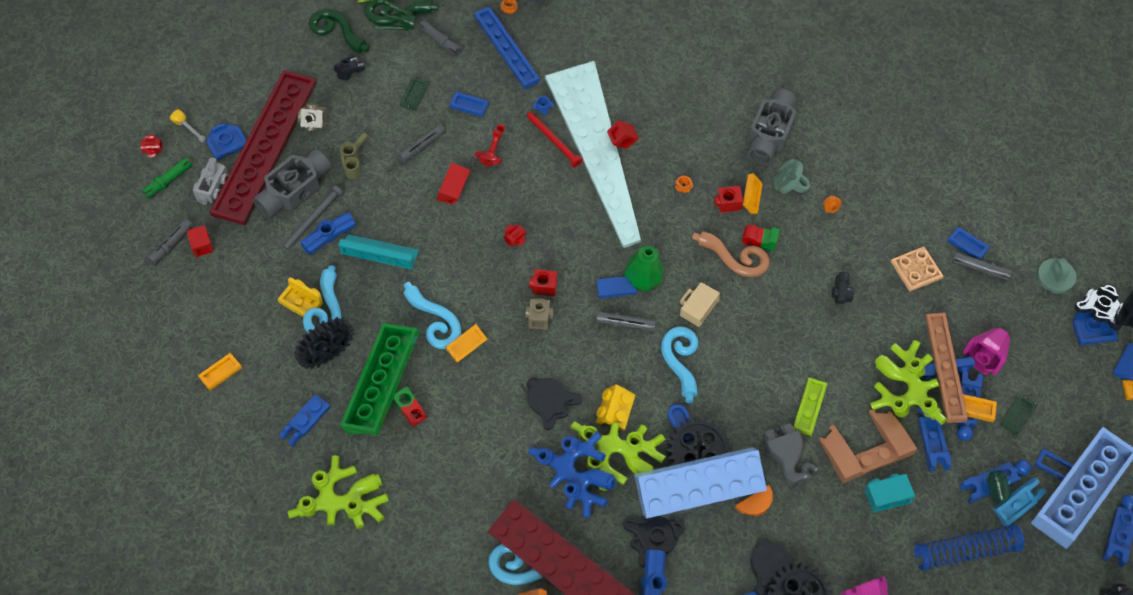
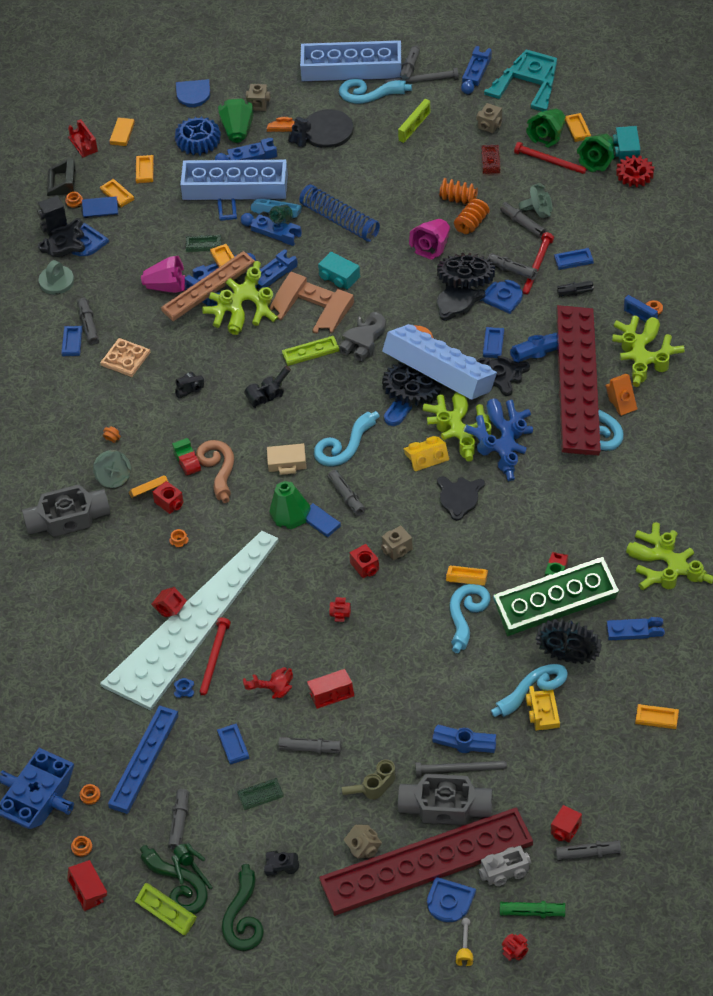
camera: 125 degrees left, 10 degrees down
teal panel [338,234,418,269] -> none
none -> black beam [244,366,291,408]
none -> blue tile [483,327,504,358]

